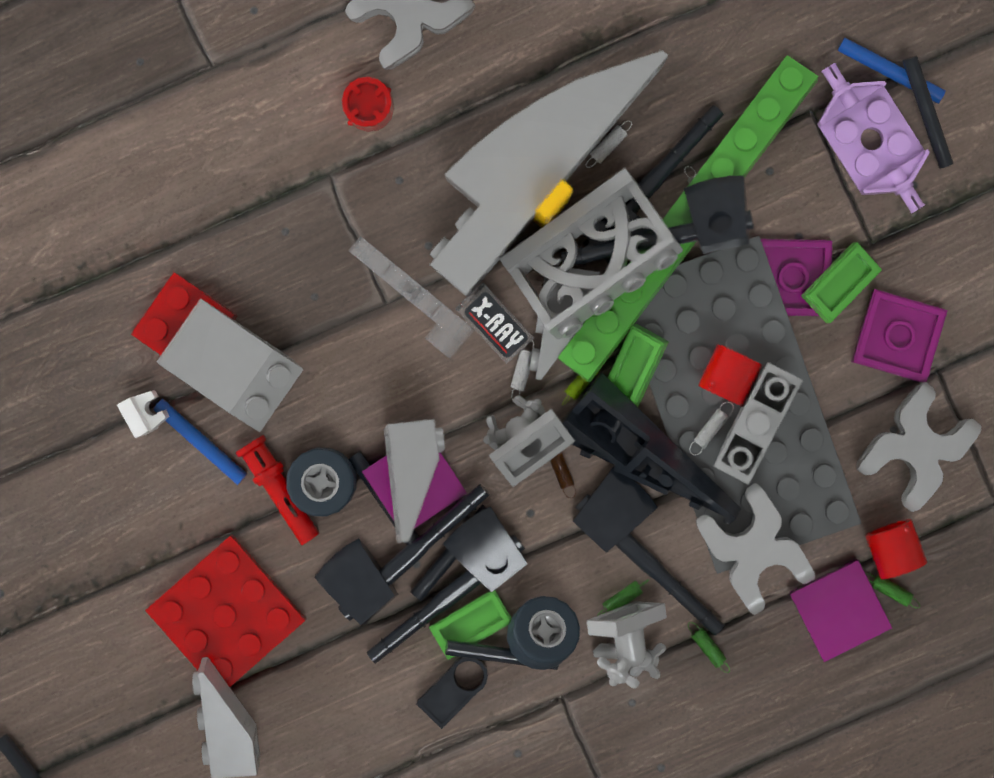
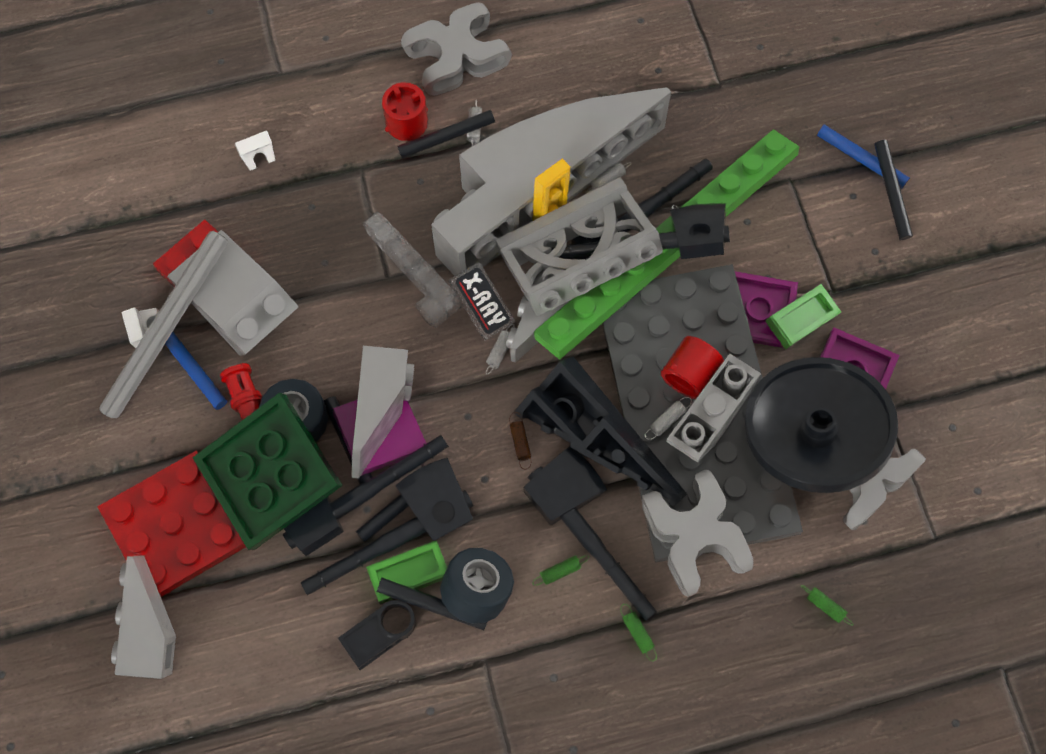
camera: 15 degrees right, 20 degrees down
light grey piece [483,395,575,487] -> none
lime piece [562,370,601,405] -> none
light grey piece [587,601,667,688] -> none
bright green tile [608,324,669,407] -> none
magenta tile [789,559,892,662] -> none
lavender plate [817,63,930,214] -> none
red piece [864,519,928,579] -> none
none -> light grey axle [99,231,228,418]
none -> dark green plate [192,393,343,550]
none -> white tile [235,130,275,171]
none -> black bar [397,110,495,158]
none -> white piece [467,100,482,146]
none -> black dish [745,357,898,493]

